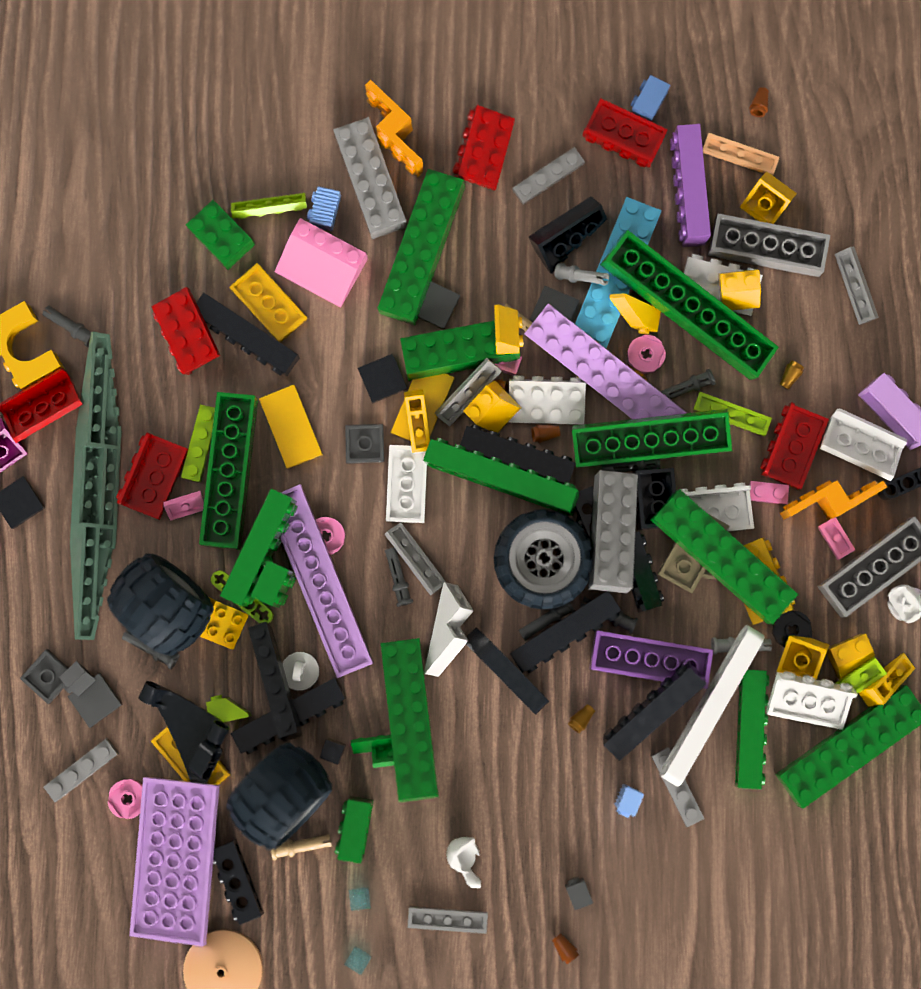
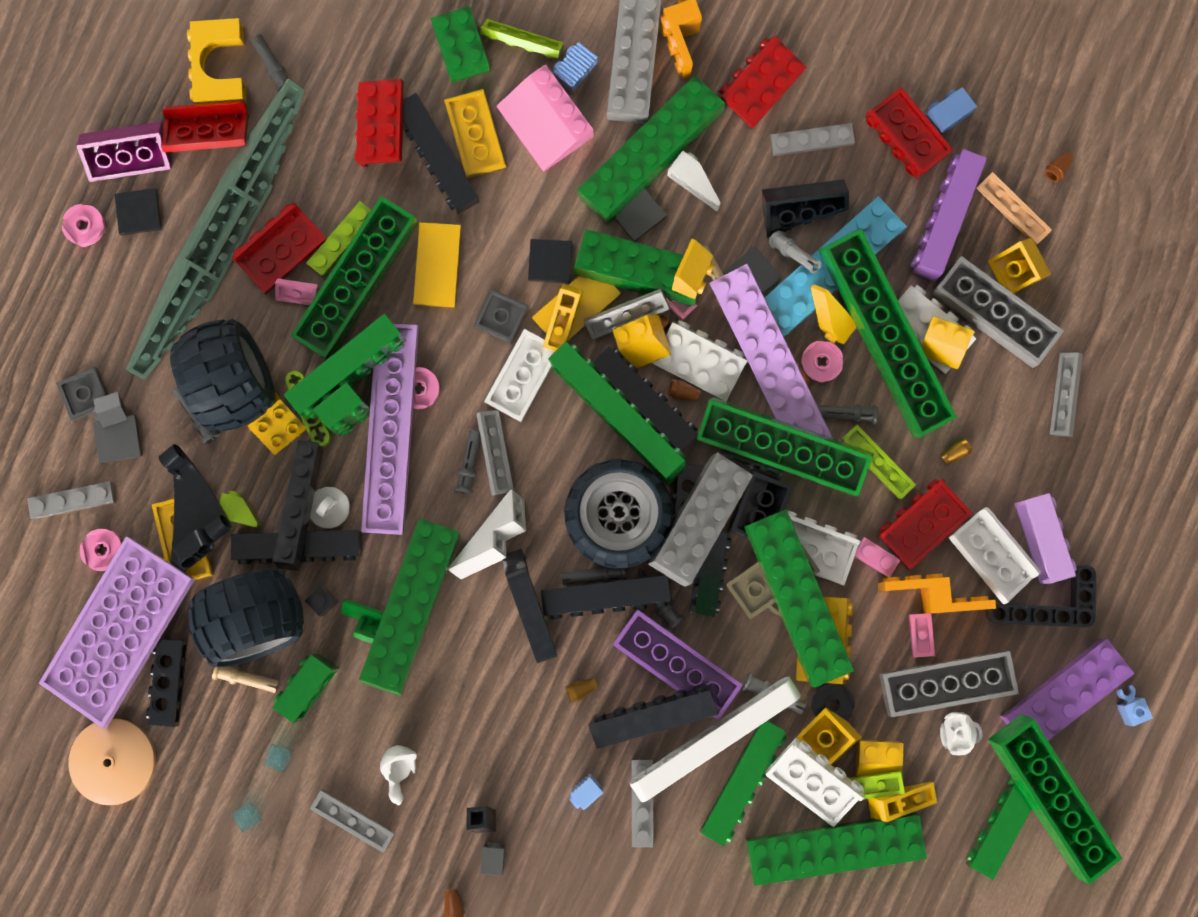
camera: 25 degrees right, 0 degrees up
none -> black brick [466,806,496,833]
none -> white slope [667,151,721,211]

